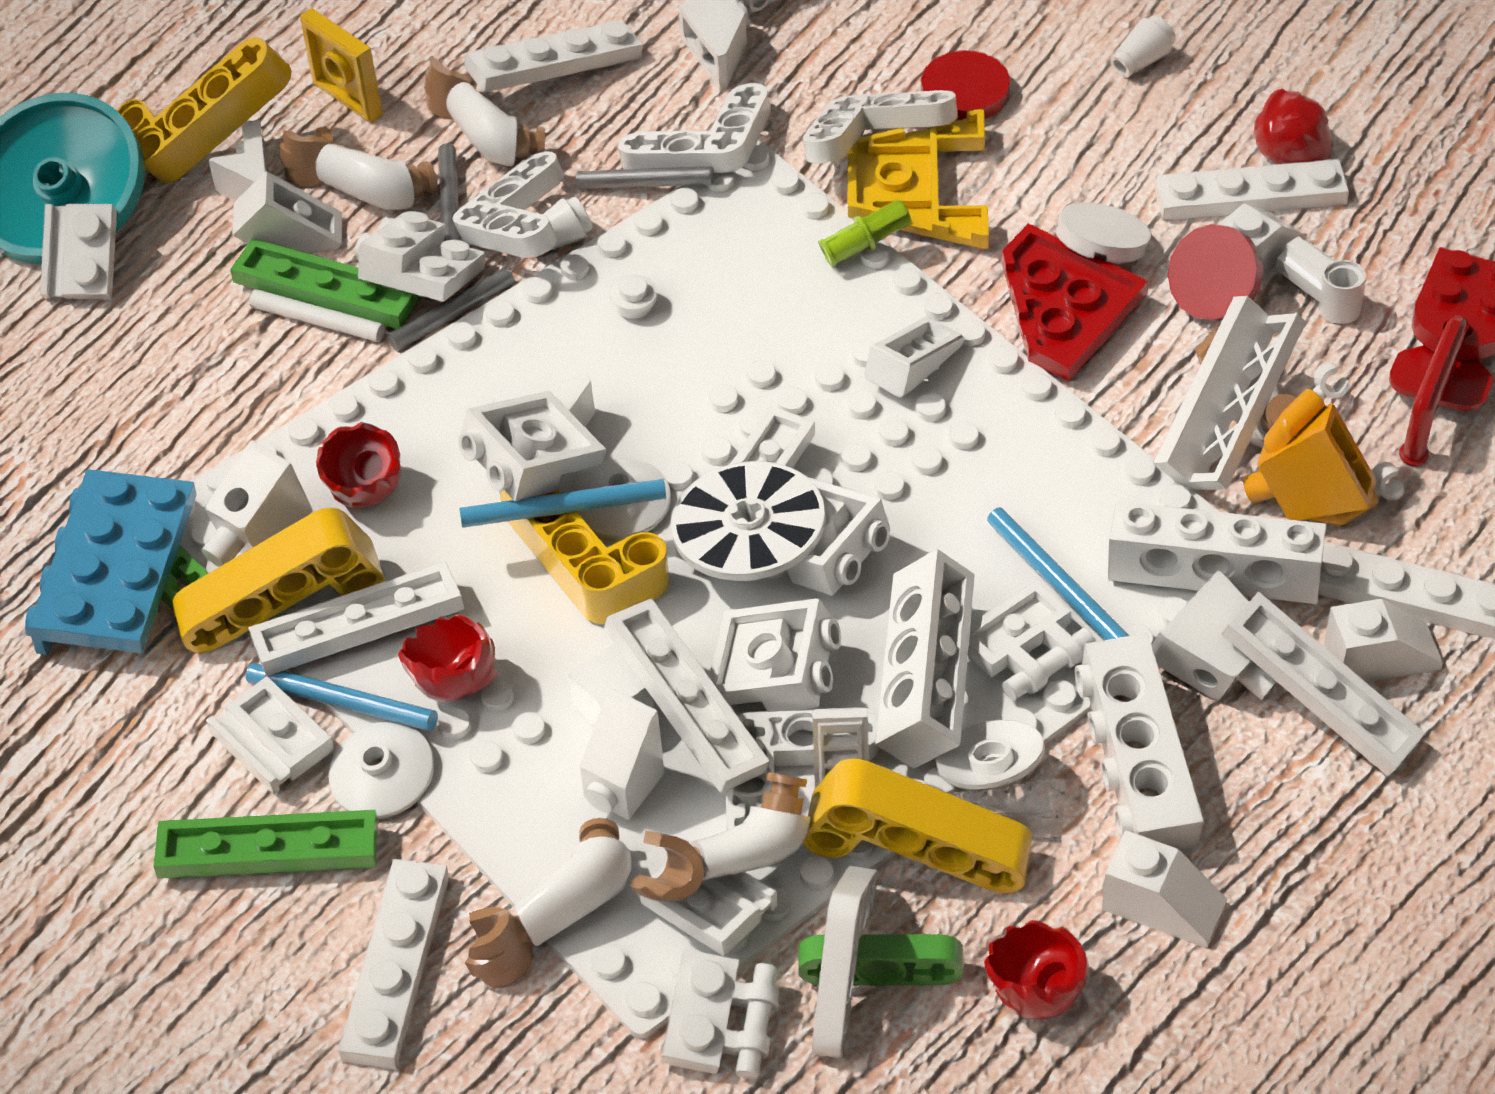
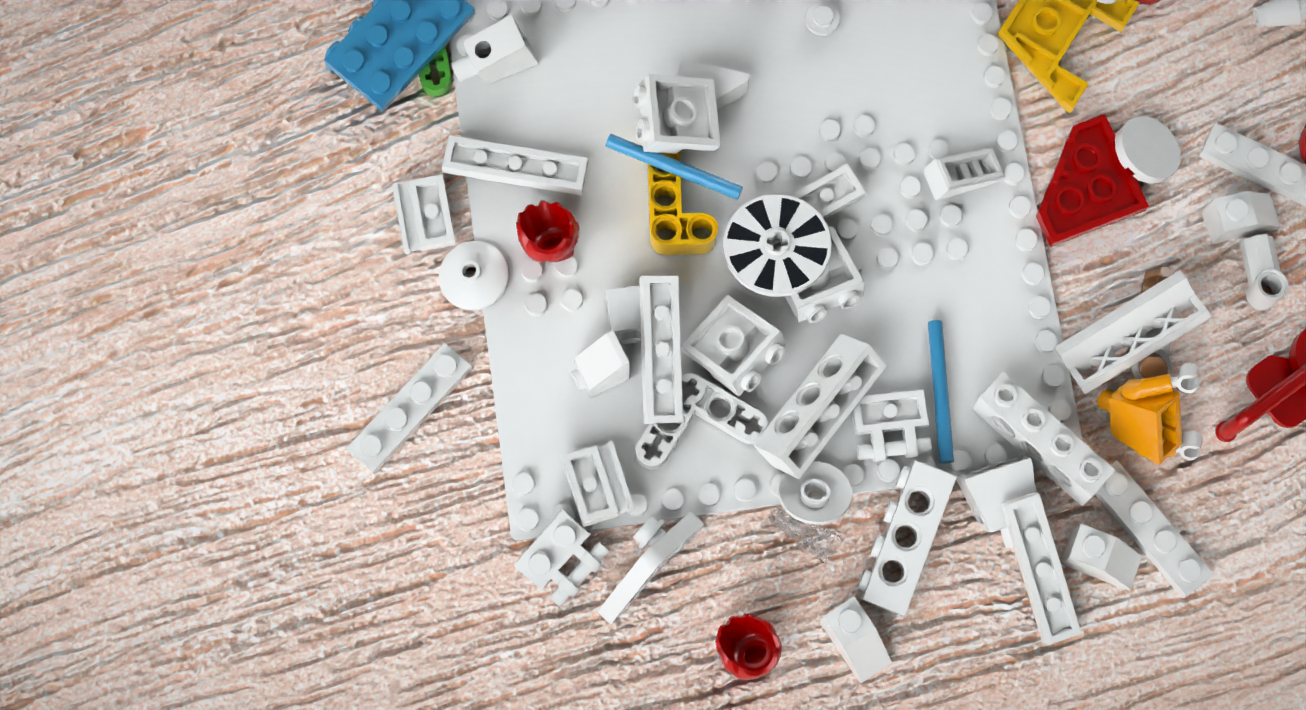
camera: 25 degrees right, 25 degrees up
bright green plate [153,809,378,879] -> none
yellow beam [173,507,385,653] -> none
dark azure bar [246,663,438,731] -> none
red hair [316,422,402,509] -> none
piece [465,818,632,988] -> none
white dish [571,459,671,539] -> none
piece [630,772,811,901] -> none
bright green beam [798,934,964,986] -> none
yellow beam [803,758,1032,893] -> none
white slope [812,708,869,788] -> none
lime axle [818,200,912,267] -> none
tile [1167,224,1263,322] -> none
none -> white plate [633,516,666,550]

